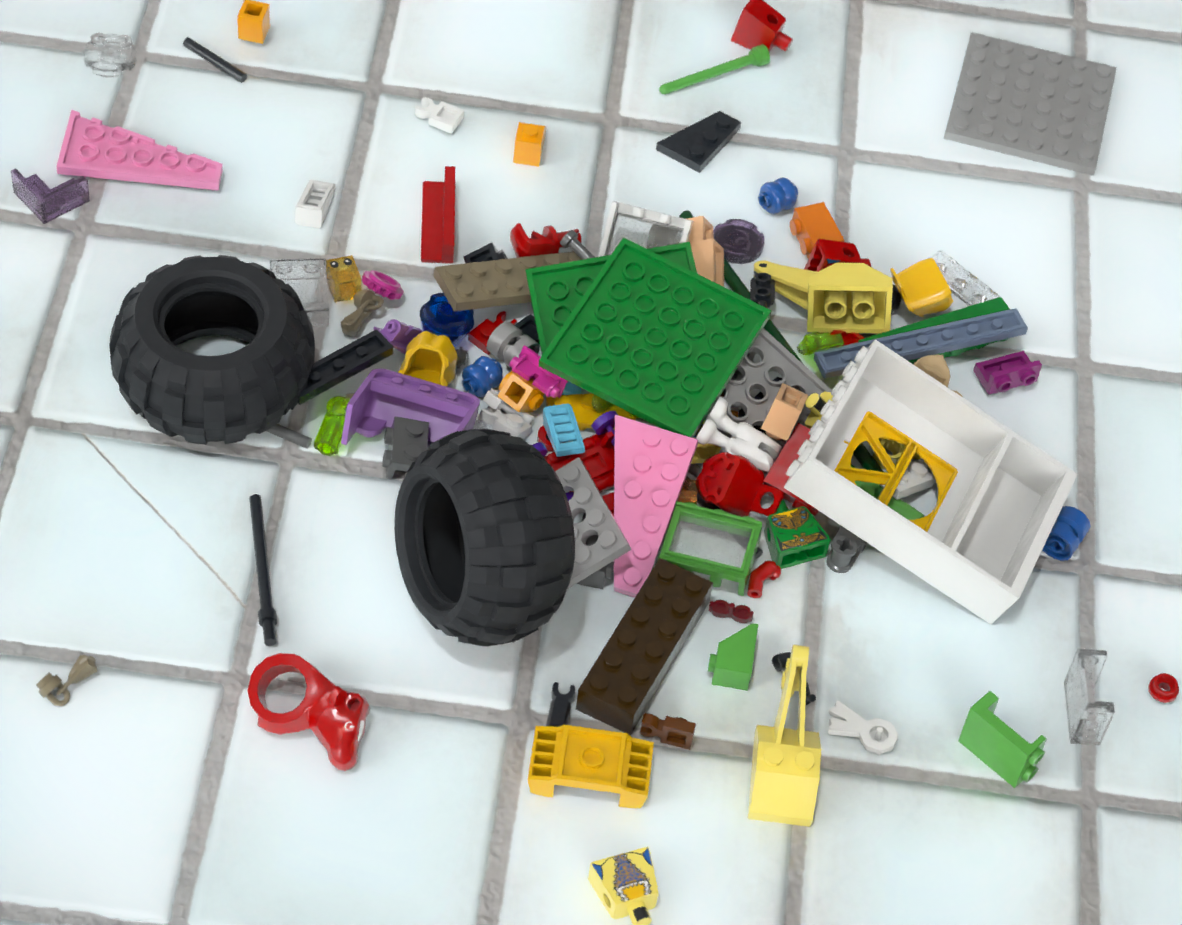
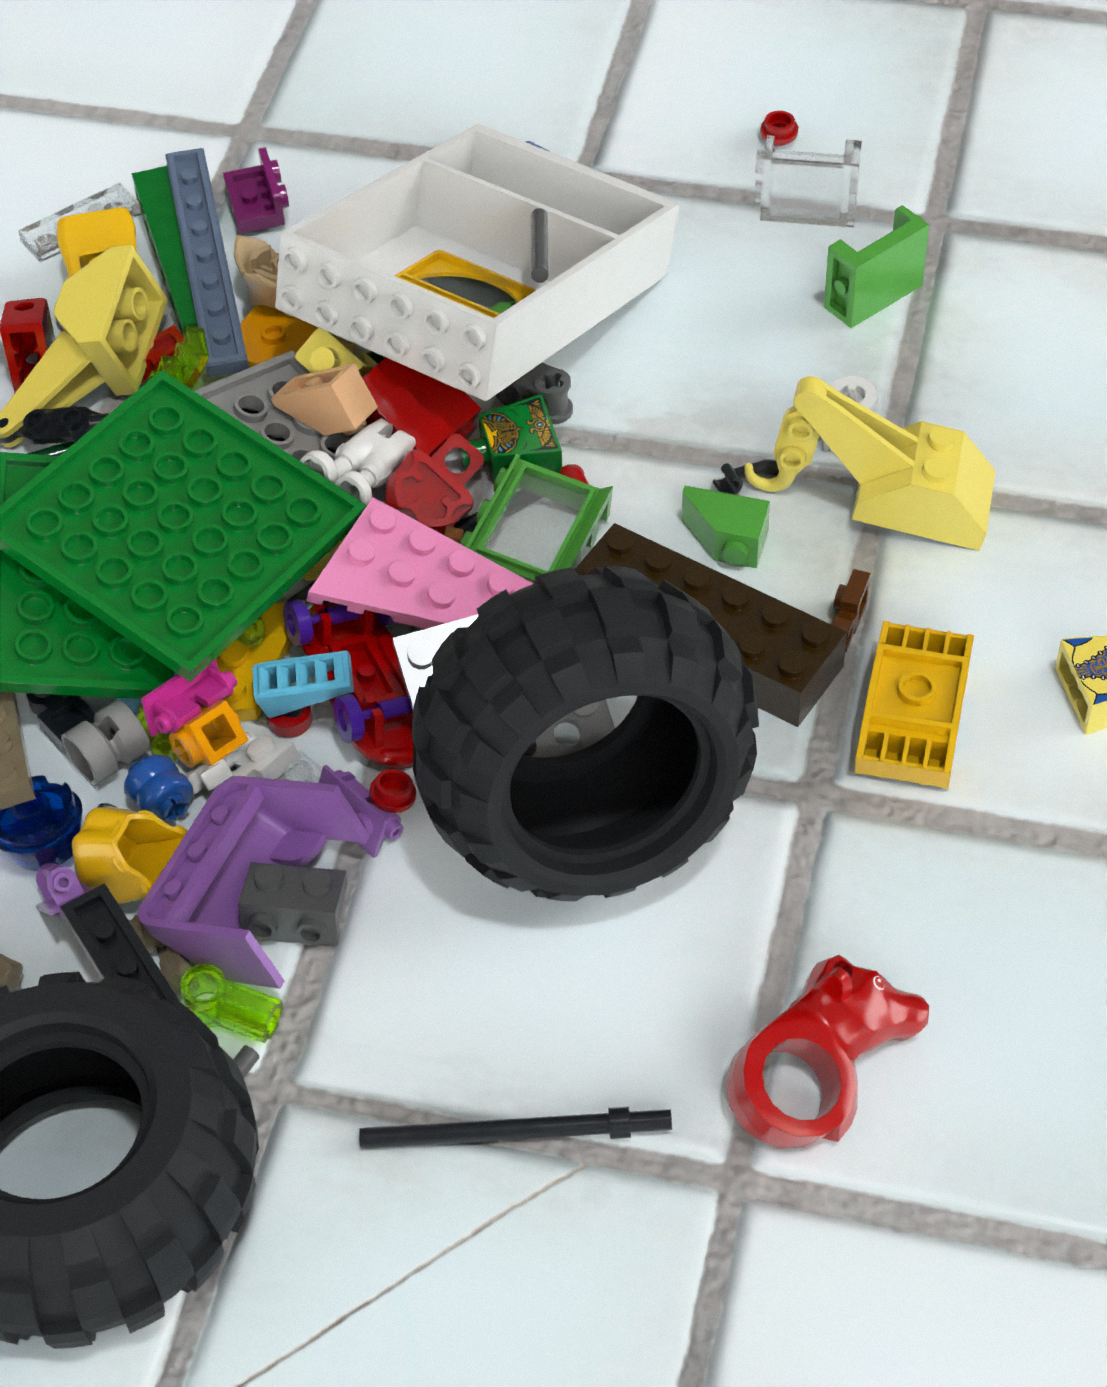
camera: 75 degrees left, 0 degrees up
red plate [468,311,517,355] -> none
black bar [546,682,575,727] -> none
dark red piece [709,599,754,623] -> none
none -> dark grey bar [531,208,548,283]

